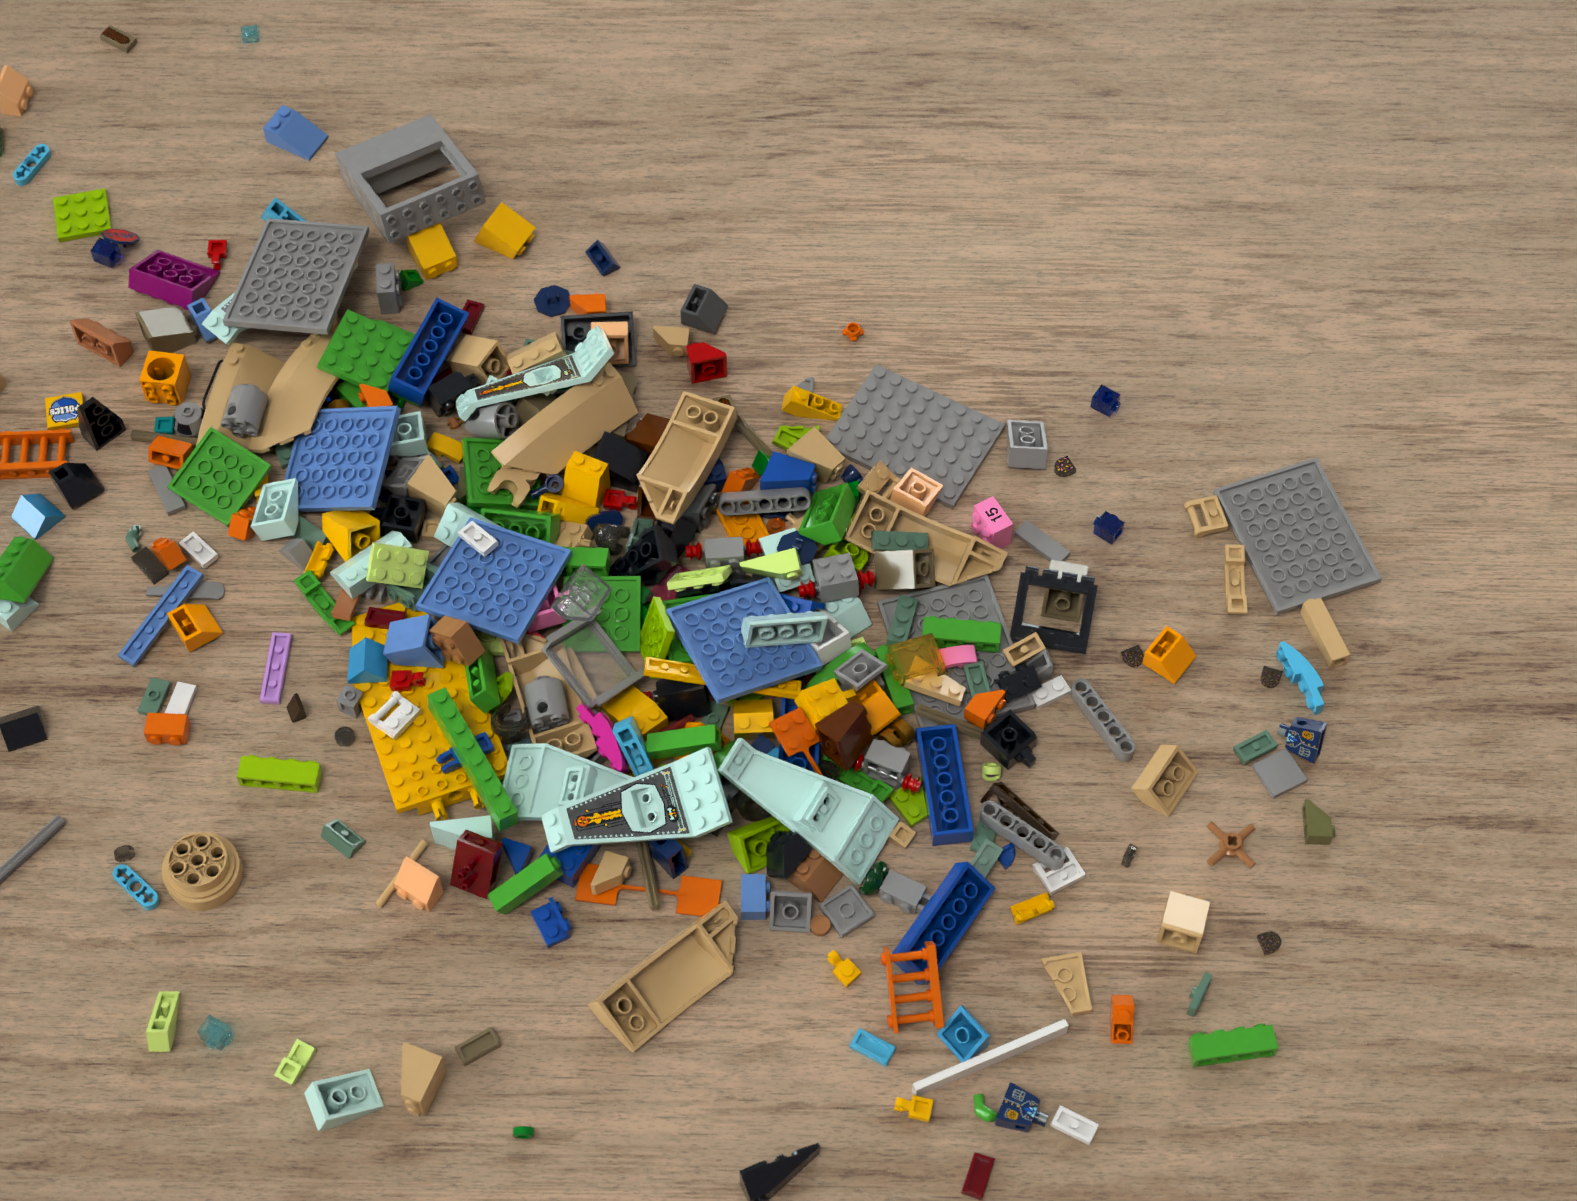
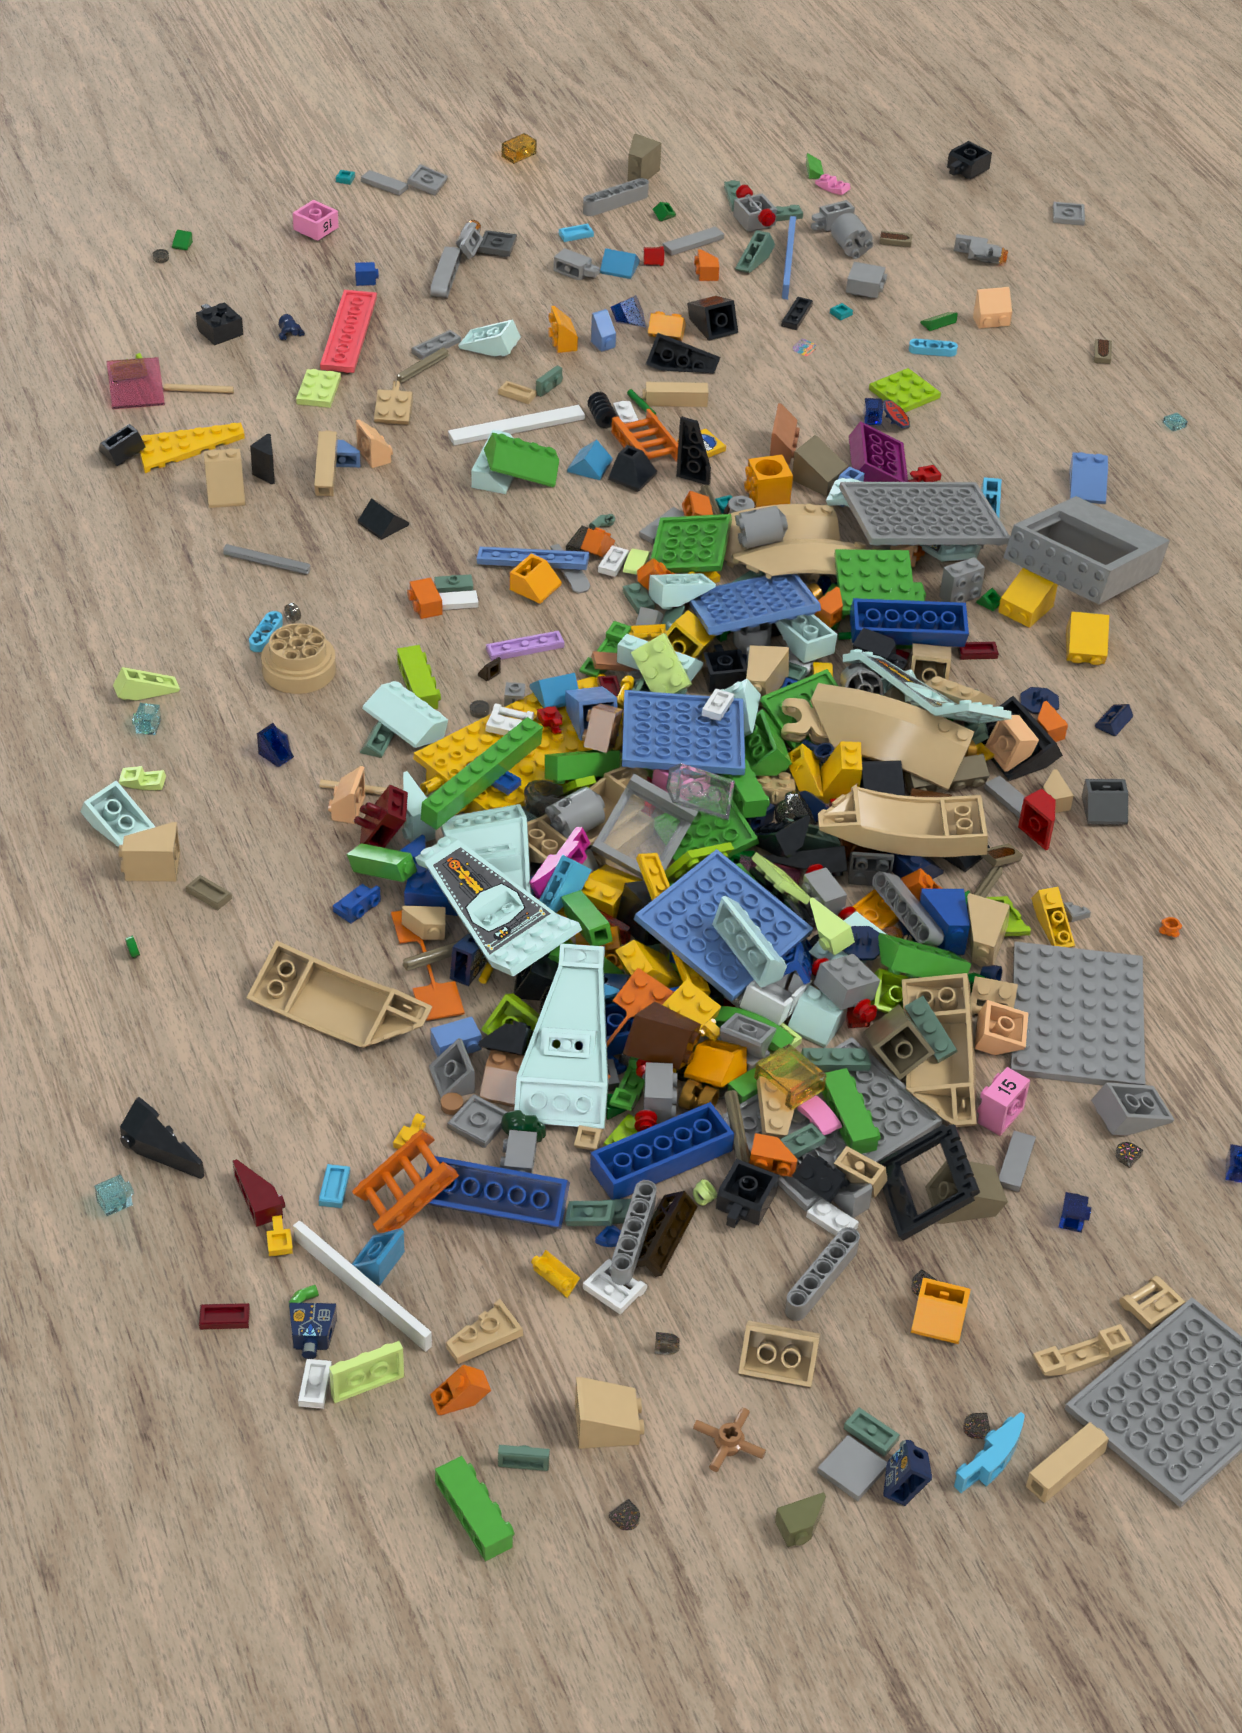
camera: 65 degrees right, 15 degrees down
none -> dark red slope [232,1159,286,1227]
none -> clear blue slope [257,723,294,767]
none -> yellowish green plate [329,1341,404,1403]
none -> light aqua slope [362,681,448,748]
none -> yellow bar [616,675,635,709]
none -> yellowish green slope [623,548,650,575]
none -> sand green plate [623,582,655,614]
none -> light grey tile [984,776,1025,819]

